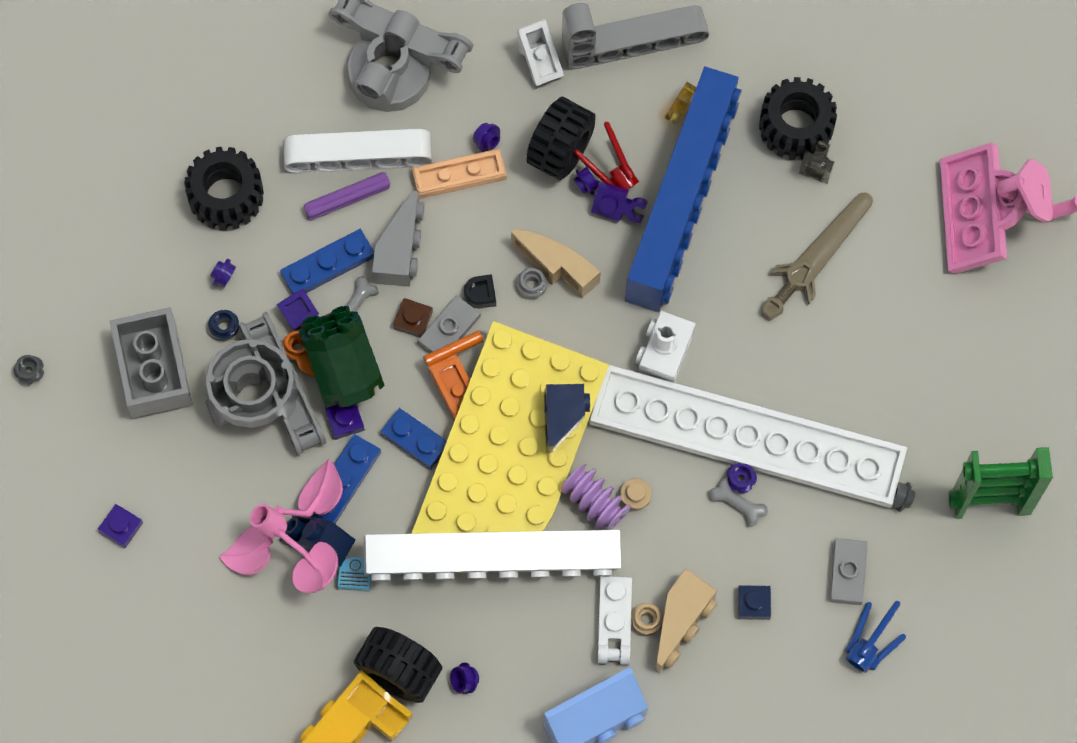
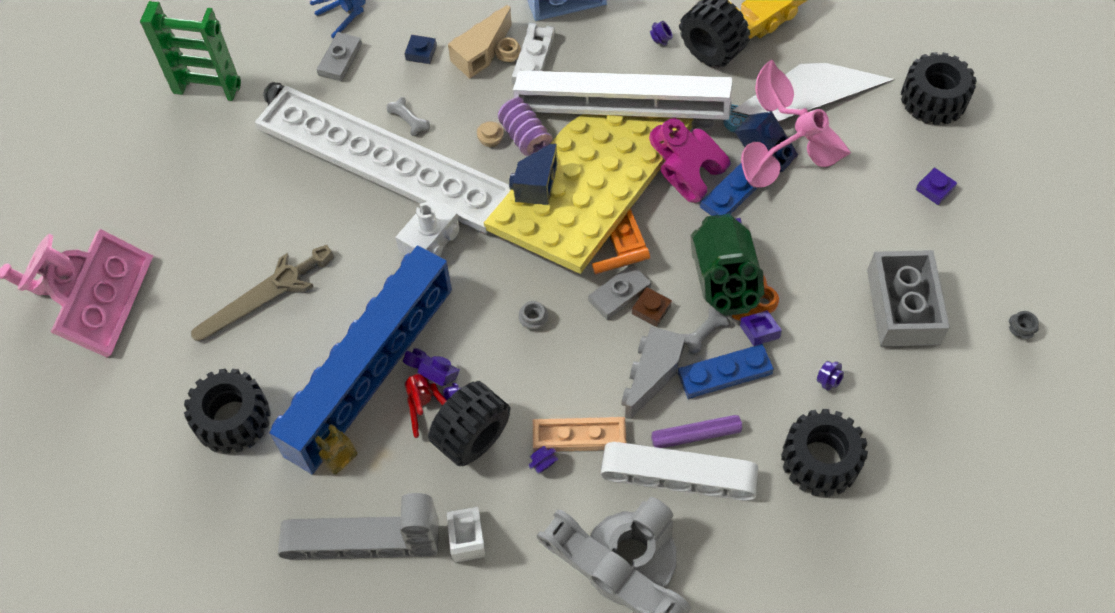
camera: 165 degrees left, 10 degrees down
light grey piece [205,312,327,456] -> none
dark blue plate [208,310,239,340] -> none
blue plate [381,407,447,470] -> none
black tile [464,274,496,309] -> none
tan slope [511,228,601,298] -> none
dark purple plate [726,463,757,493] -> none
clear smoke plate [799,140,834,184] -> none
none -> dark pink piece [649,118,731,203]
none -> white sticker [733,63,894,121]
none -> black tyre [901,52,977,125]

